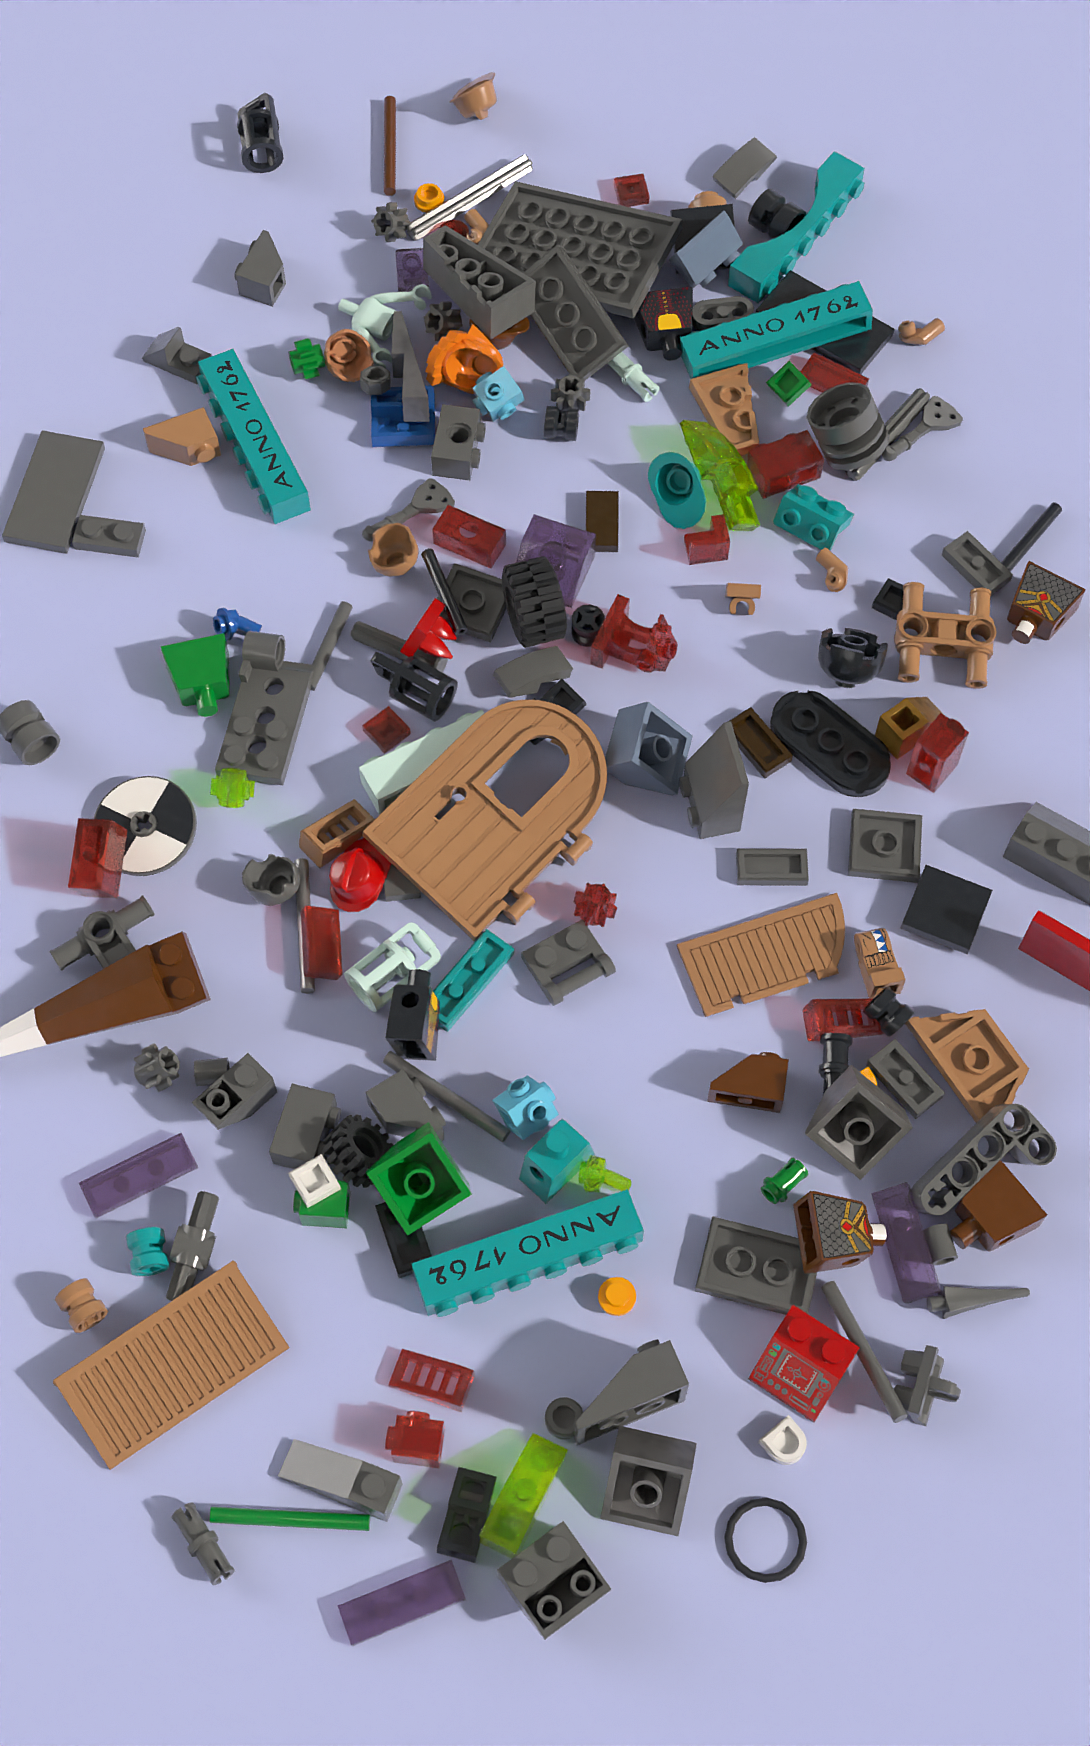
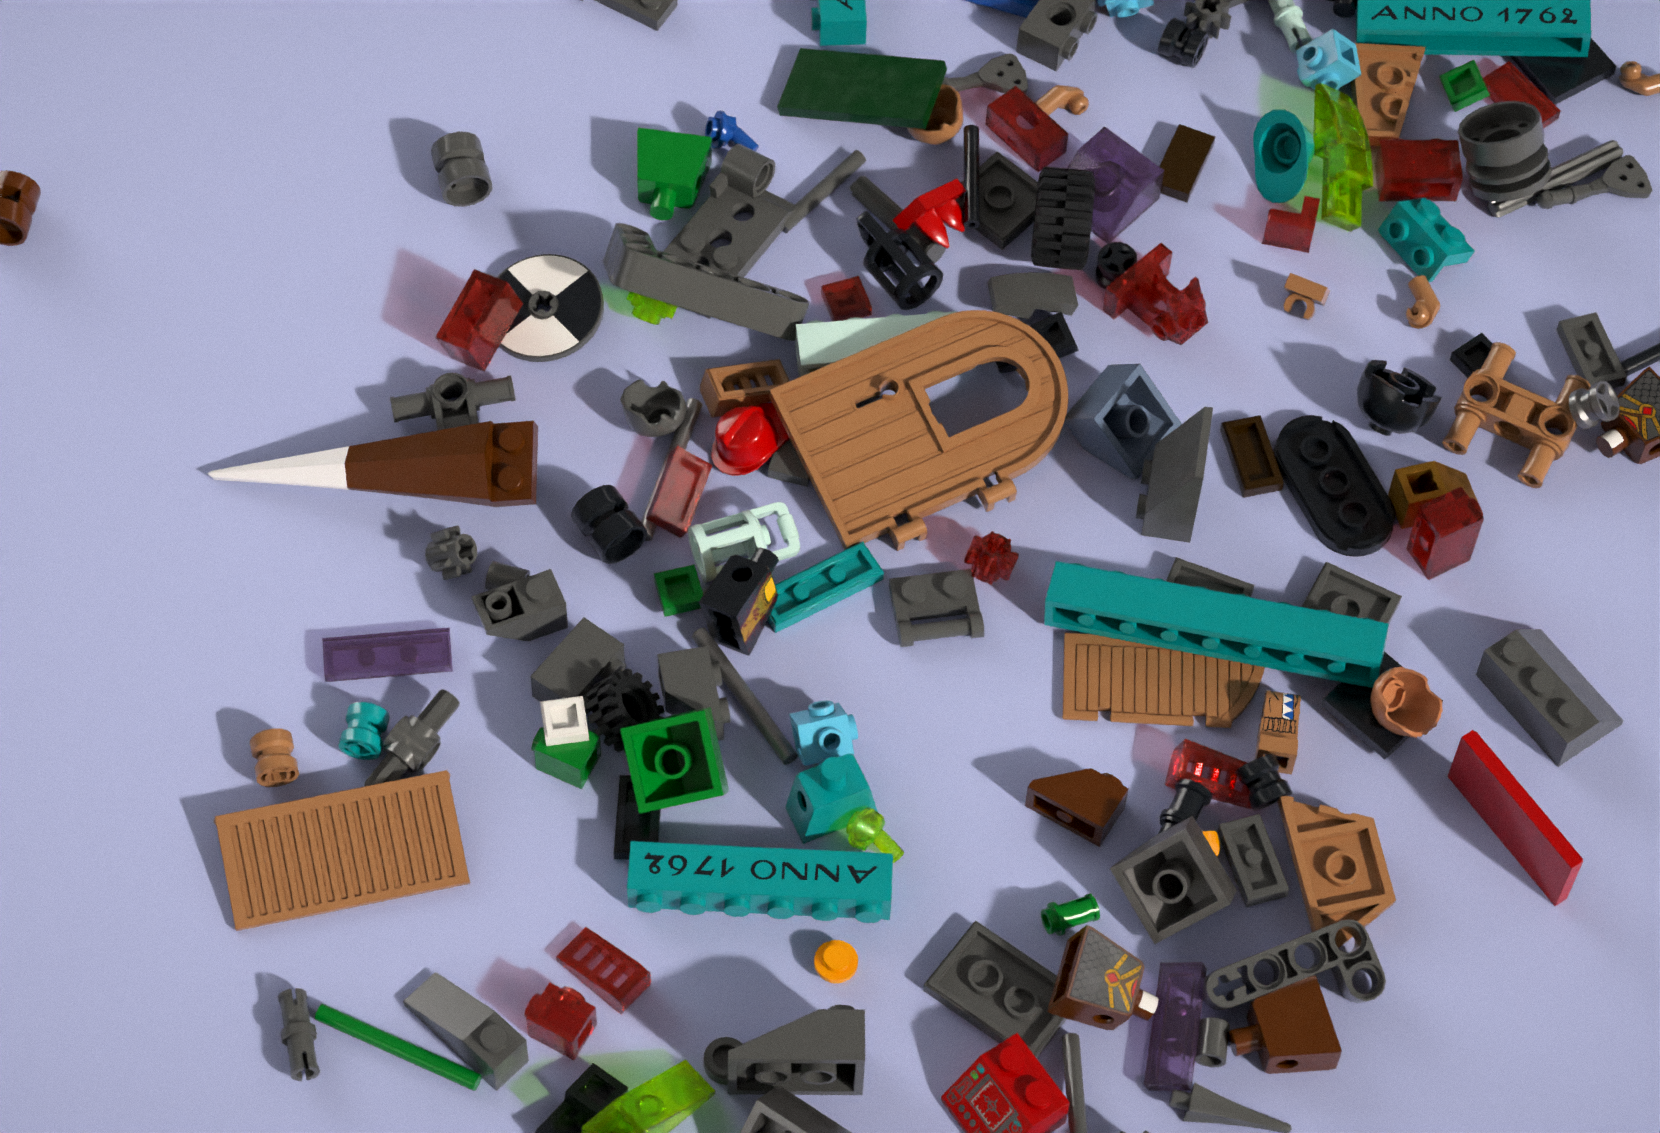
camera: 20 degrees right, 5 degrees down
none -> black wheel [571,485,648,564]
none -> dark grey beam [603,223,809,341]
none -> green plate [654,564,703,617]
none -> dark green tile [777,48,947,129]
none -> medium nougat arm [1030,85,1089,121]
none -> teal brick [1044,561,1389,688]
none -> medium azure brick [1296,29,1361,96]
none -> nougat hair [1370,667,1443,738]
none -> flat silver wheel [1569,381,1620,429]

